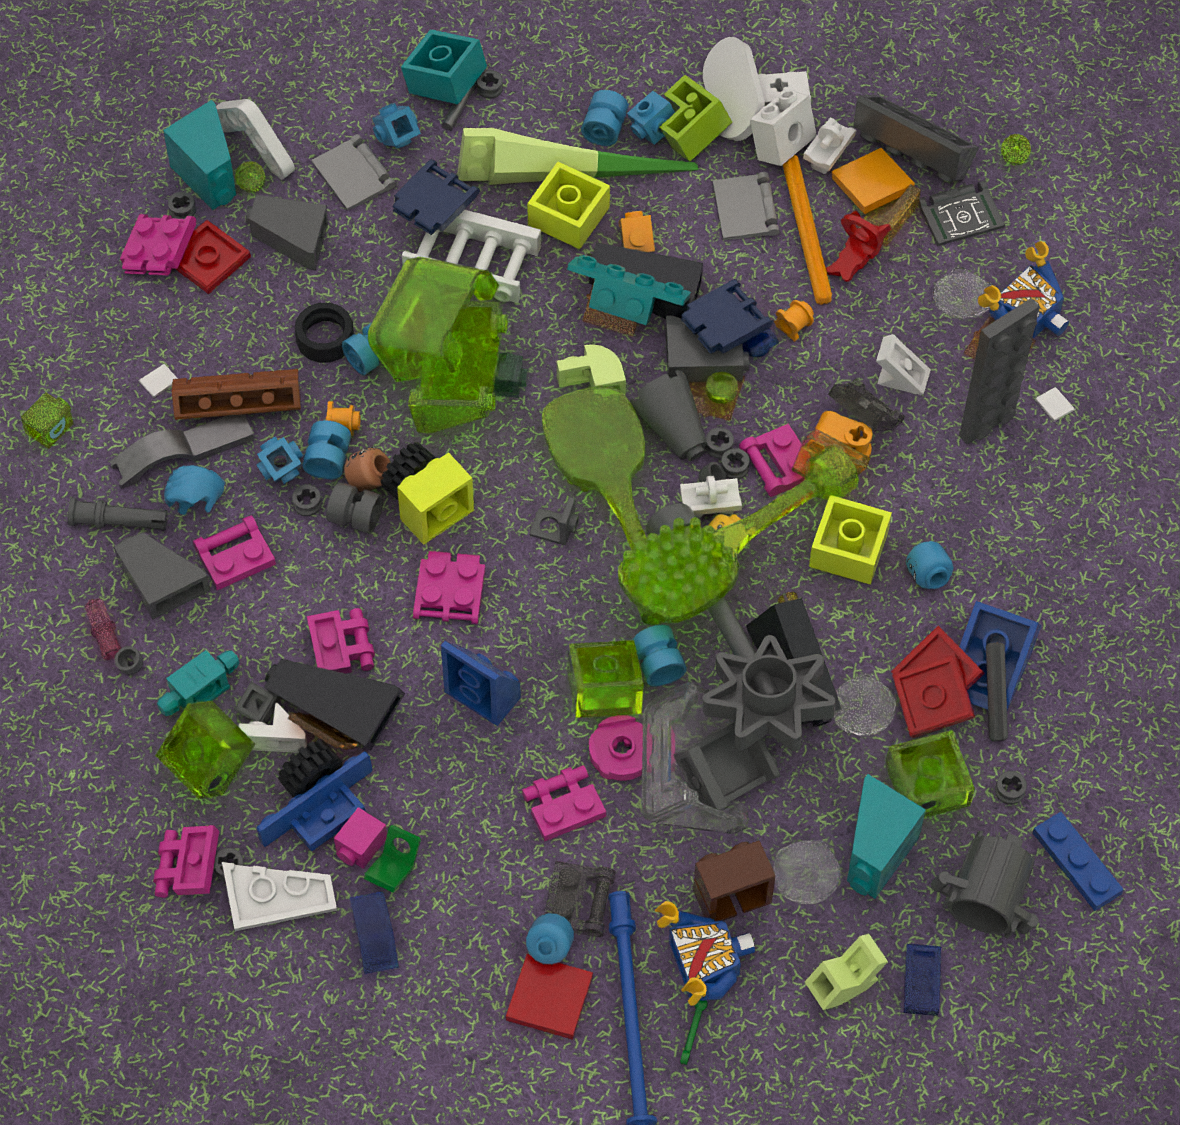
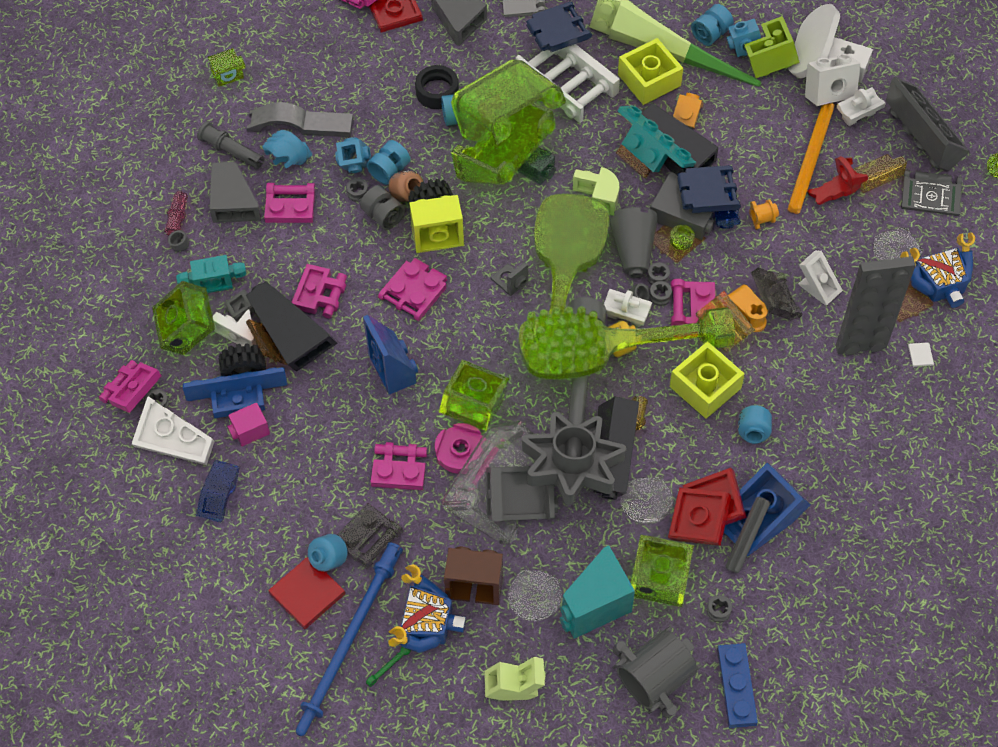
camera: 30 degrees right, 0 degrees up
white piece [138,364,178,398] -> none
dark orange brick [172,369,301,420] -> none
light orange brick [326,401,361,436] -> none
green bracket [364,825,421,892] -> none
dark azure wheel [632,625,687,687] -> none
light grey piece [713,172,780,240] -> none
light orange tile [832,147,915,214] -> none
clear blue plate [903,944,942,1016] -> none

